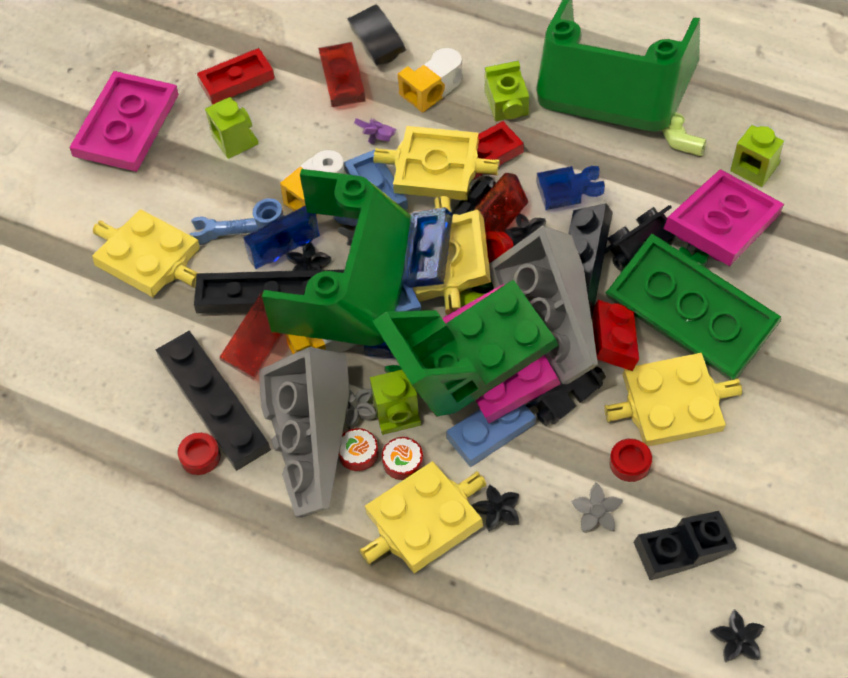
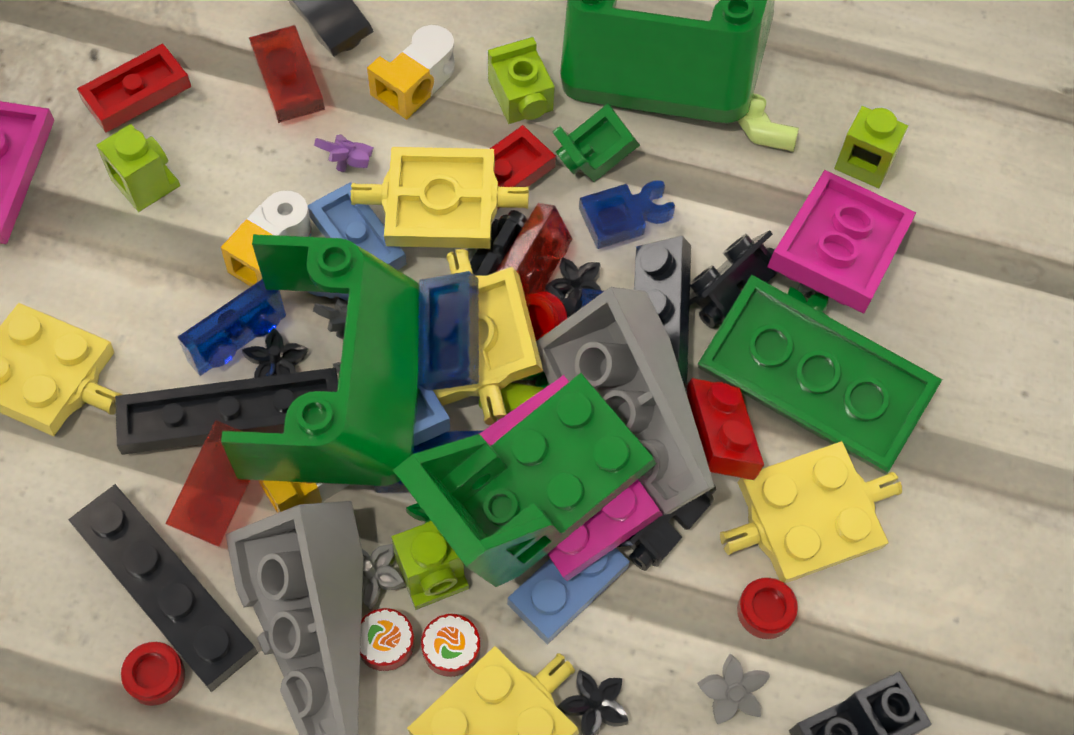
camera: 15 degrees left, 5 degrees up
medium blue brick [190,198,287,245] -> none
none -> green bracket [552,103,640,182]

